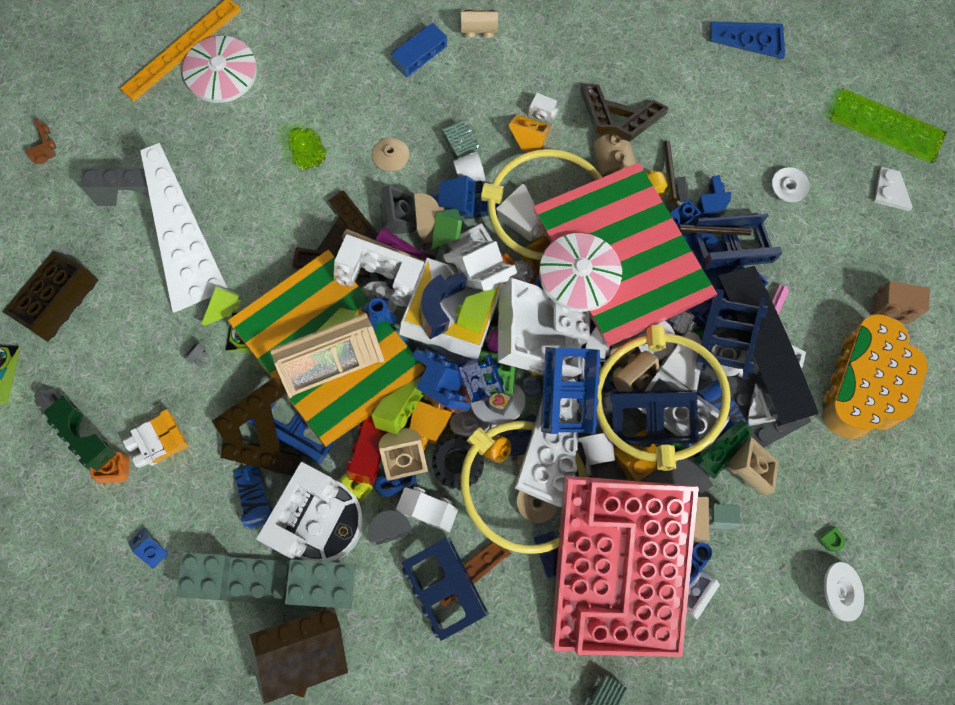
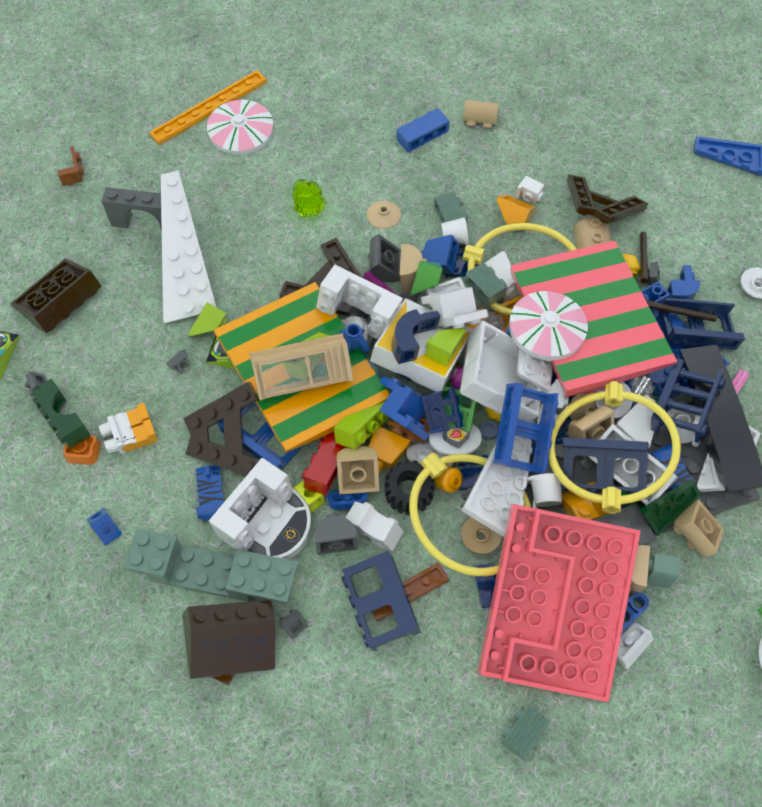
camera: 10 degrees right, 10 degrees down
none -> dark grey tile [279,609,308,639]
none -> sand green brick [465,262,507,307]

